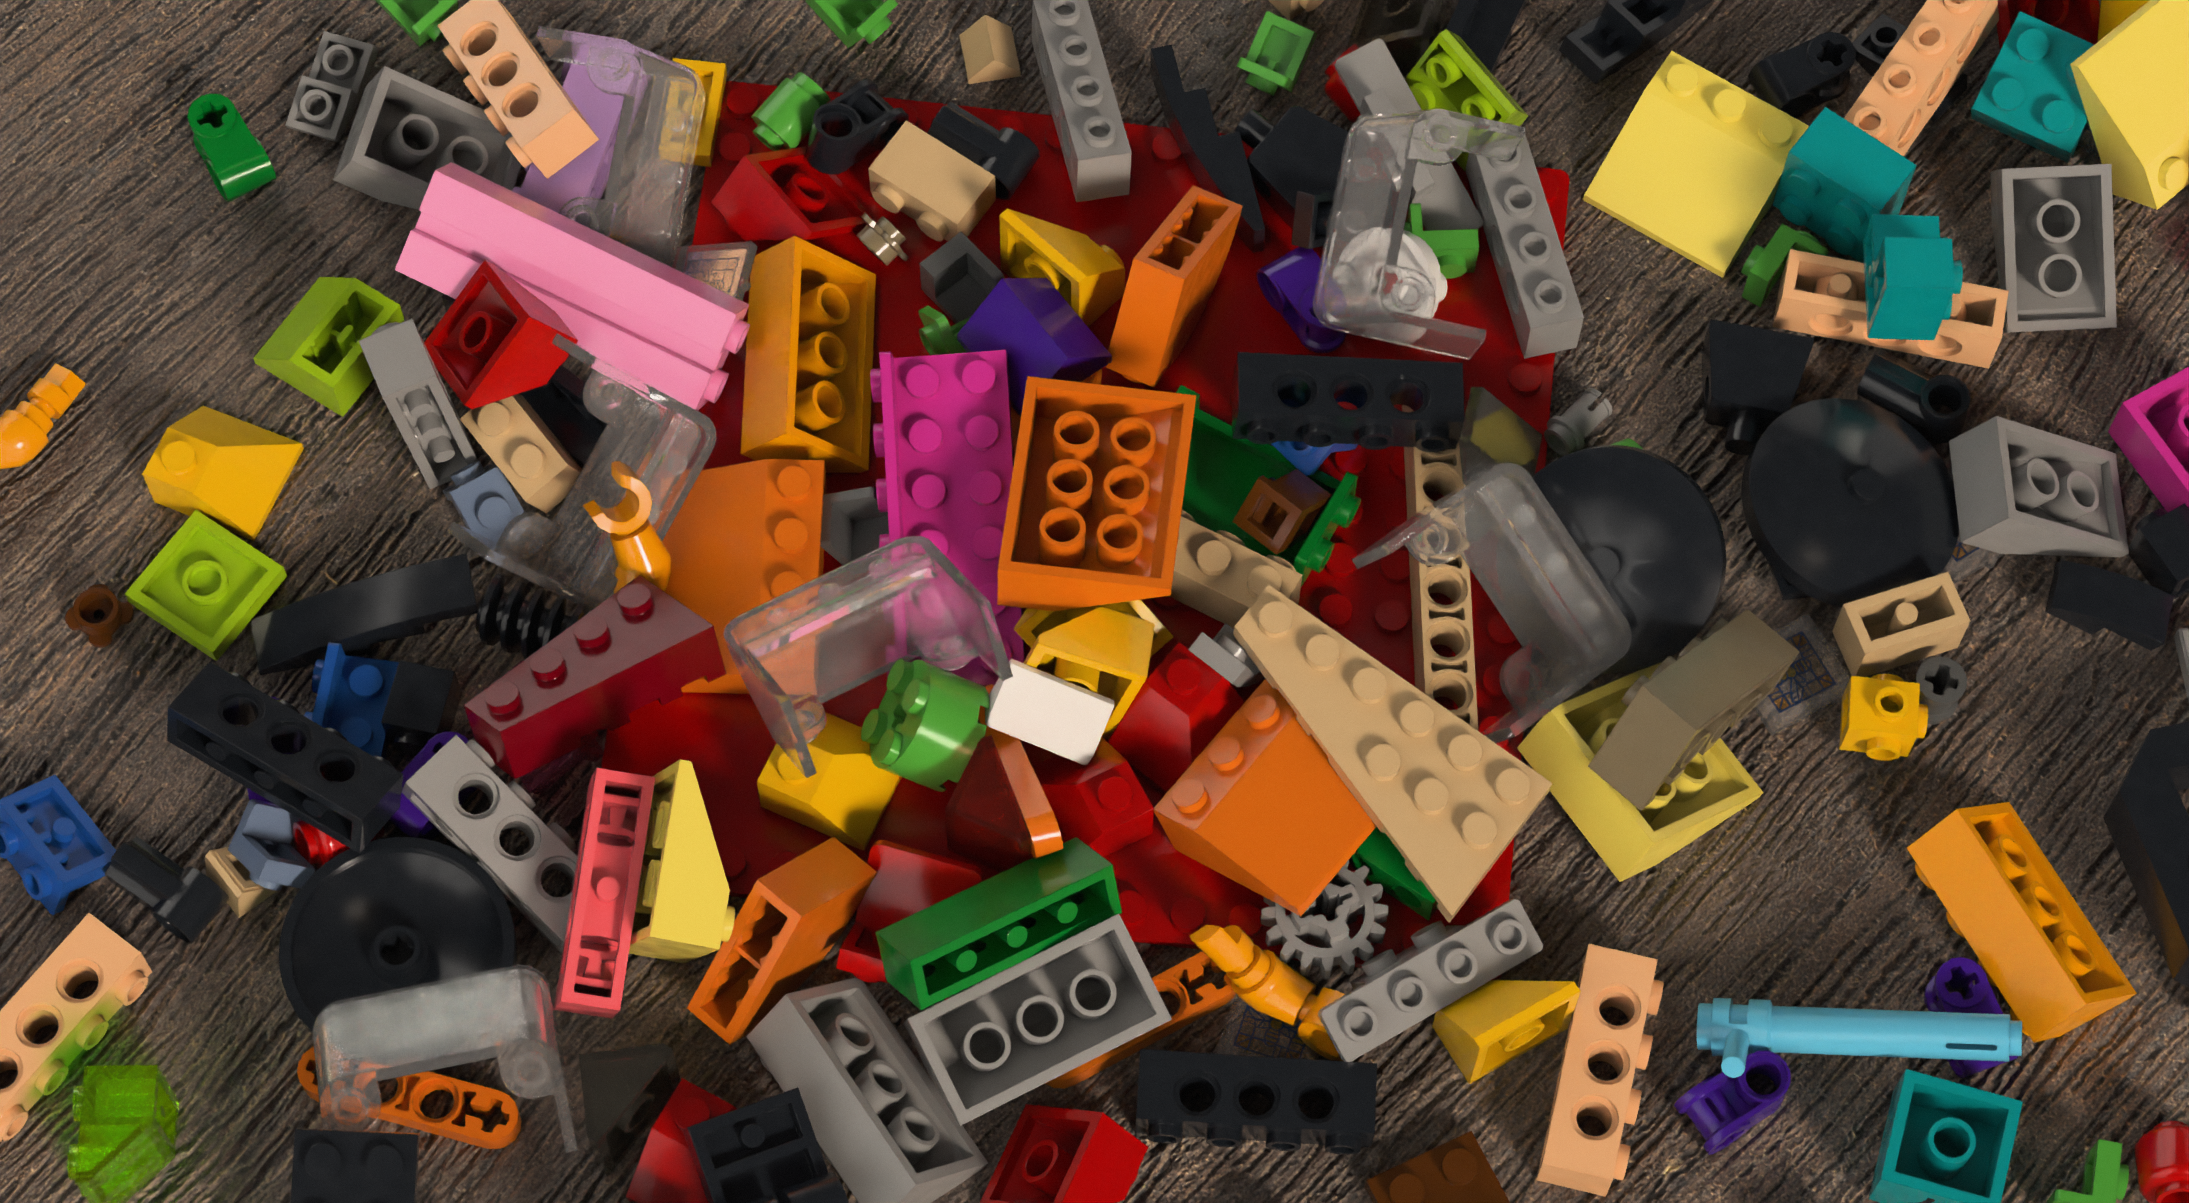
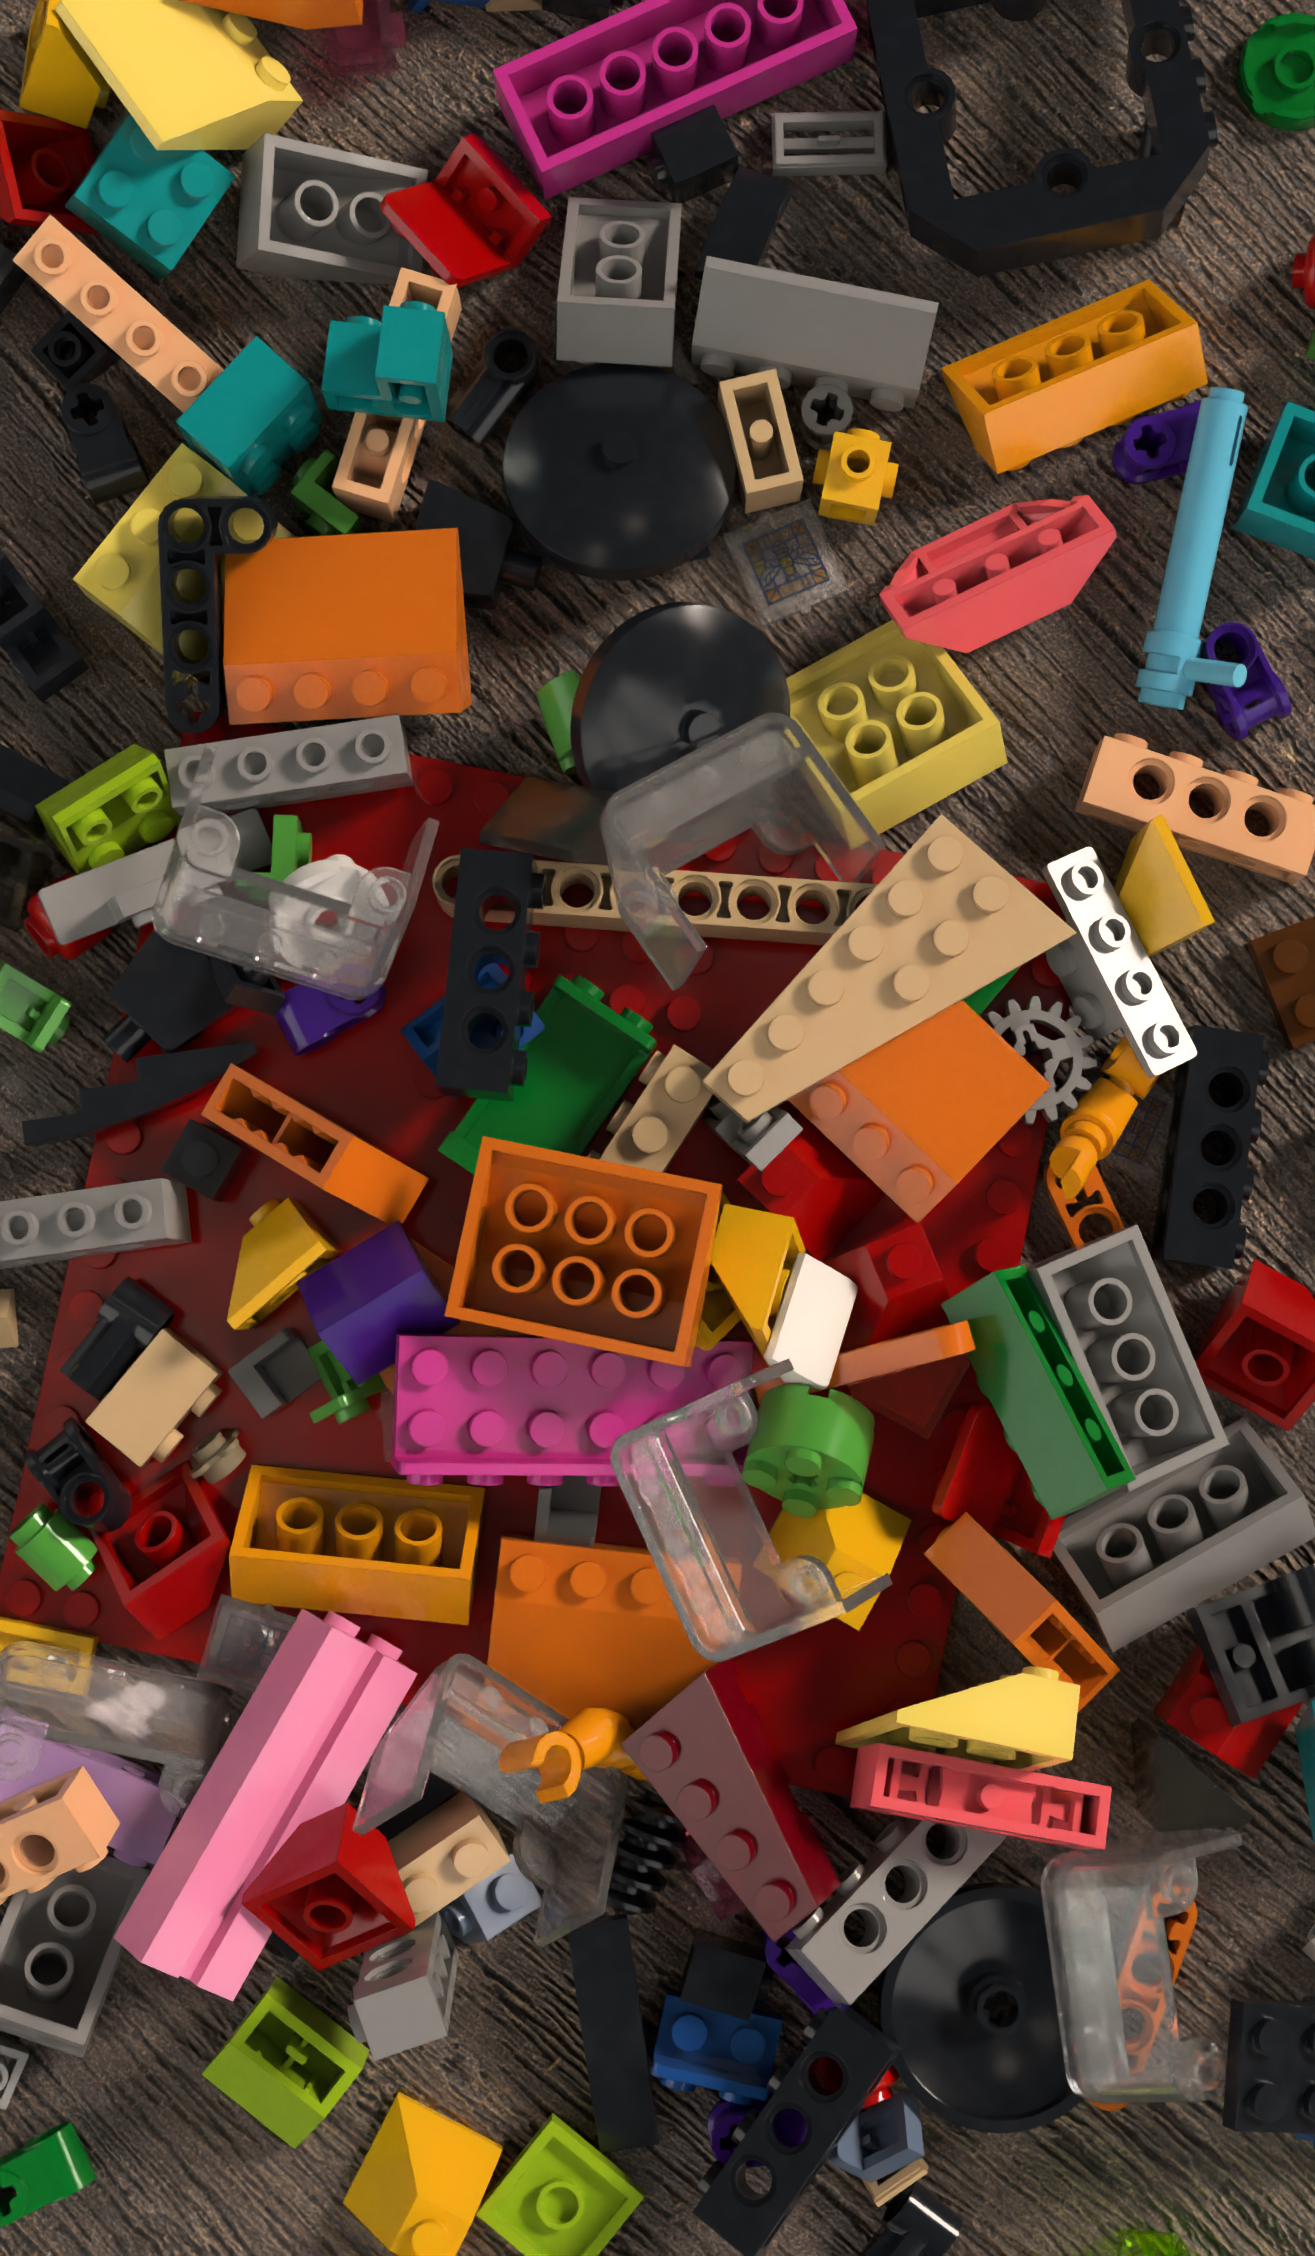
camera: 85 degrees left, 20 degrees up
reddish brown brick [1232,469,1332,555] -> none
light grey pin [1544,388,1613,456] -> none
dark tan wedge [1588,609,1800,811] -> none
none -> black beam [158,496,278,734]
none -> black brick [160,1119,250,1202]
none -> orange slope [223,527,472,725]
none -> red bracket [379,133,552,288]
none -> light grey slope [691,256,939,412]
none -> coral wedge [879,495,1117,653]

